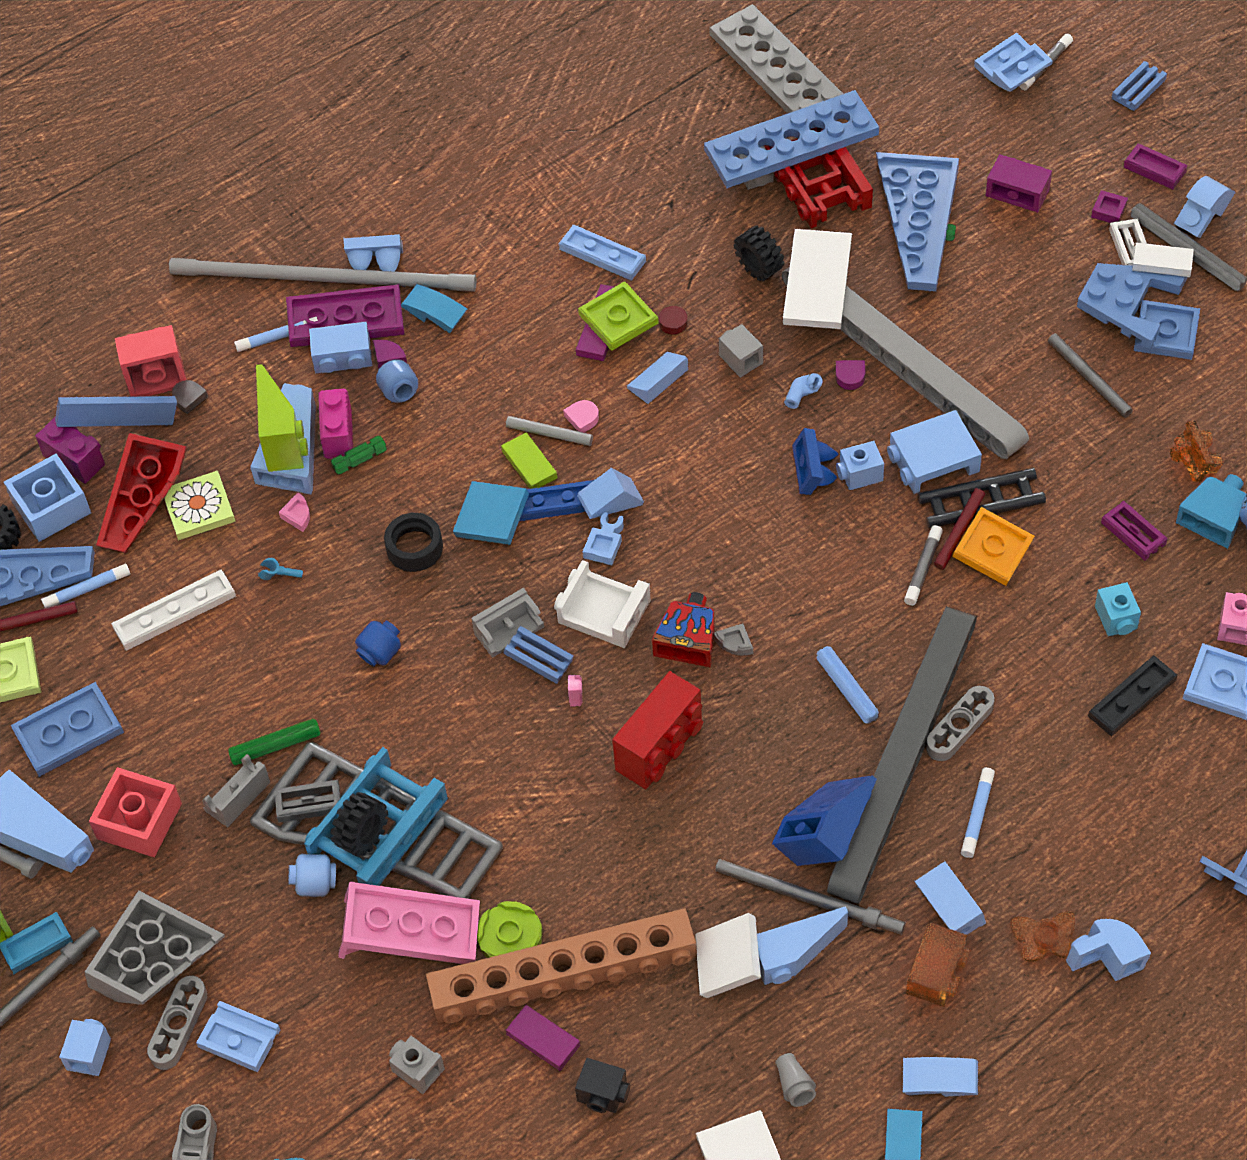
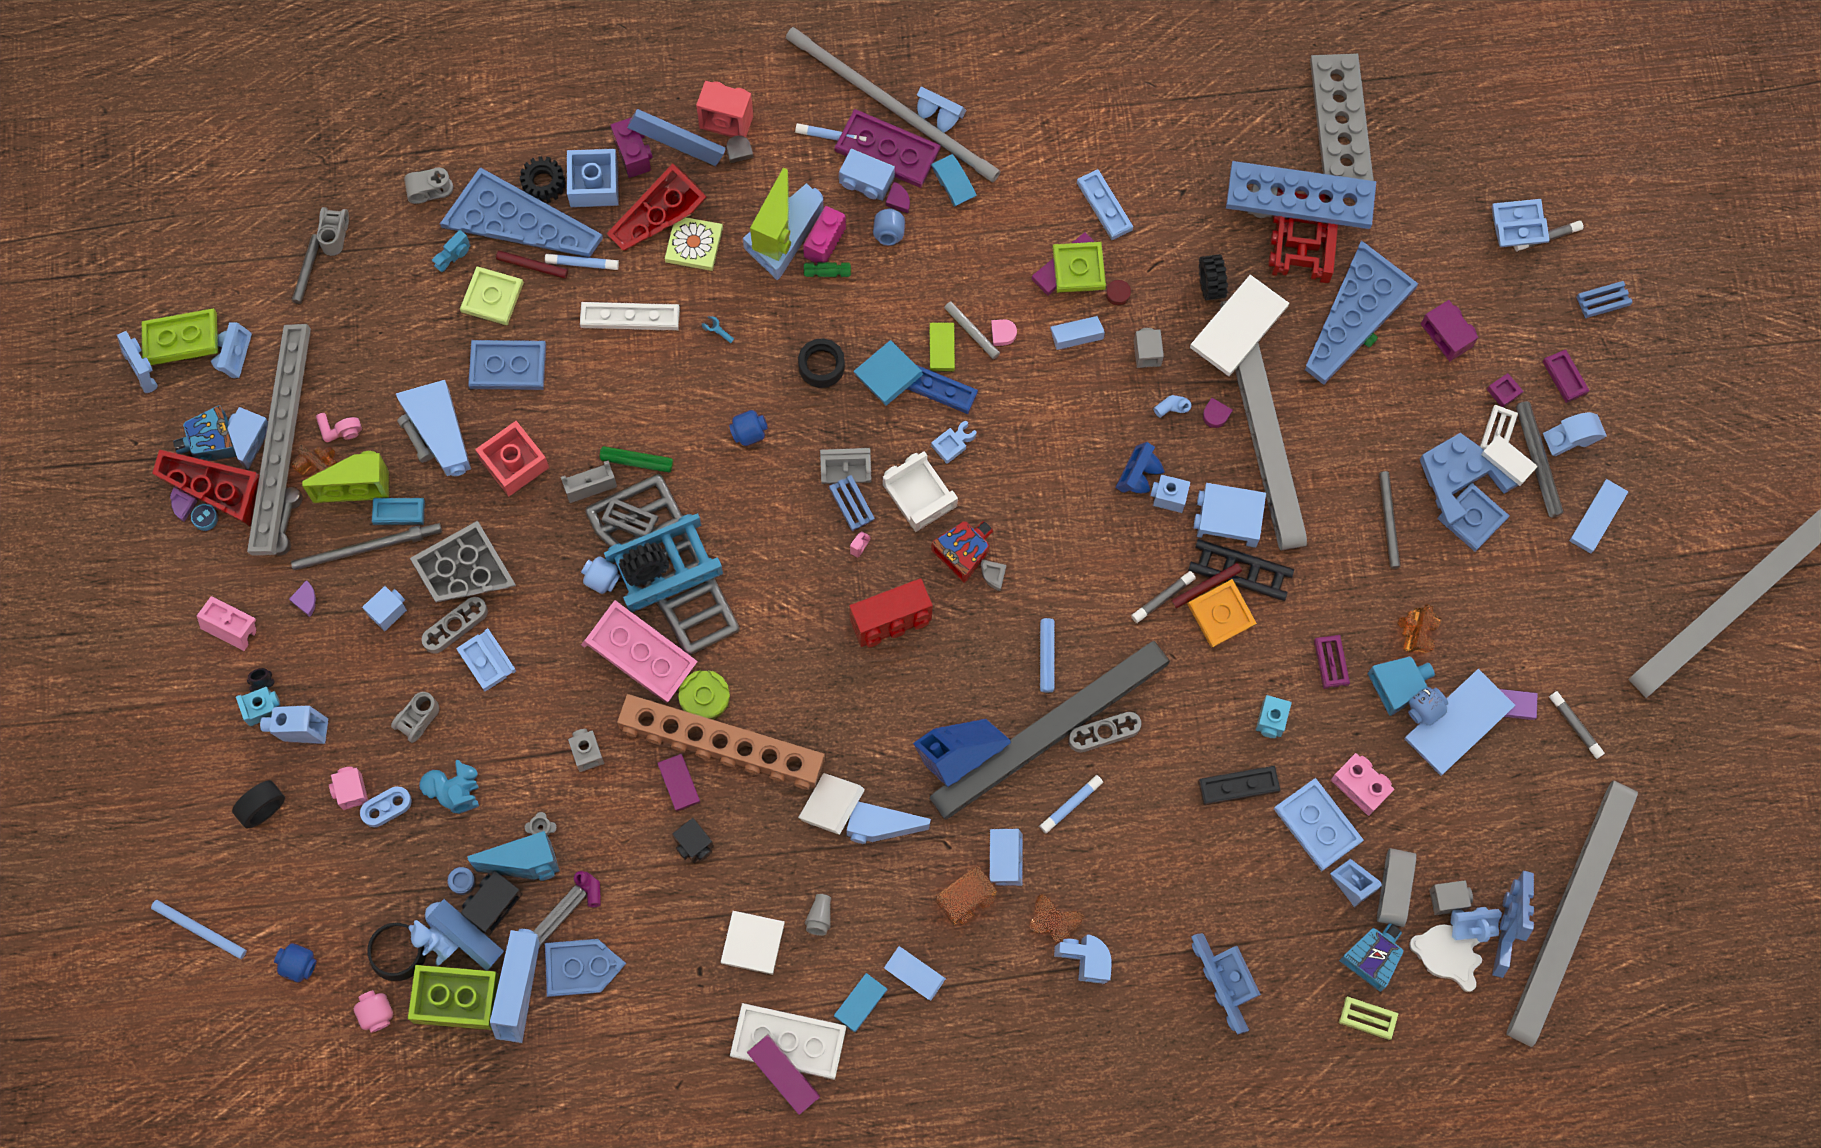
camera: 25 degrees right, 15 degrees up
bright pink tile [279,492,310,532] -> none
light blue slope [577,468,644,519] -> none
flat silver bar [715,859,906,935] -> none

